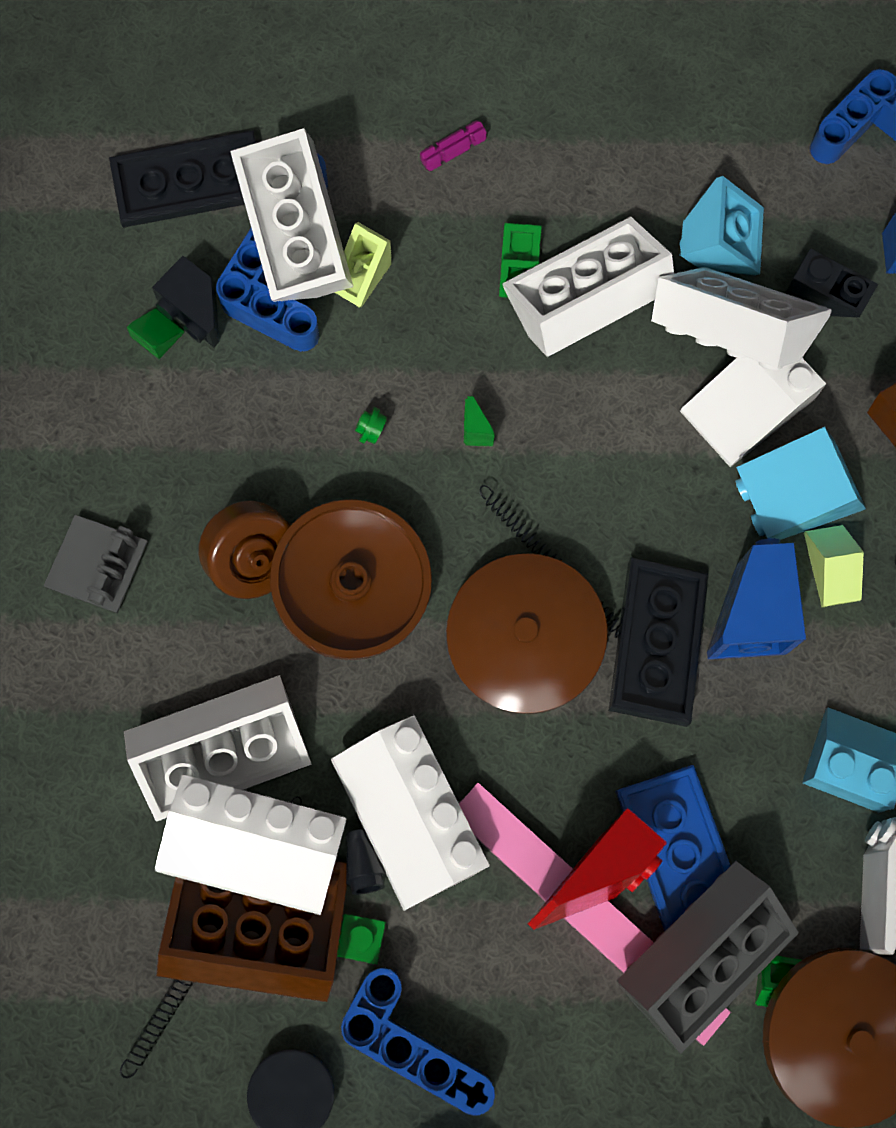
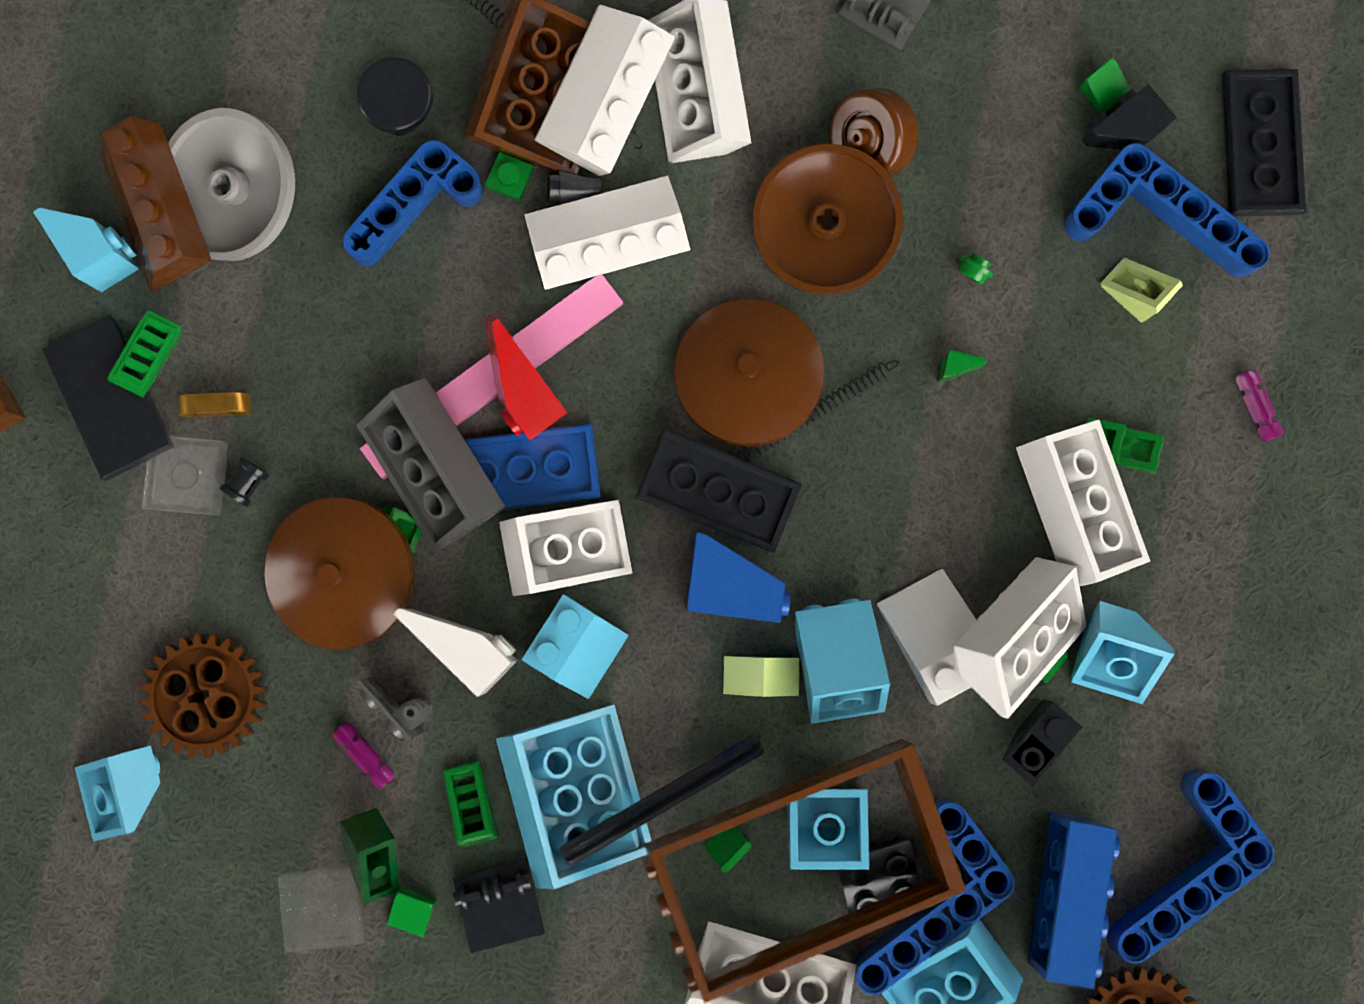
camera: 95 degrees right, 10 degrees up
white slope [230,128,354,302] -> none
none -> white slope [499,500,632,596]

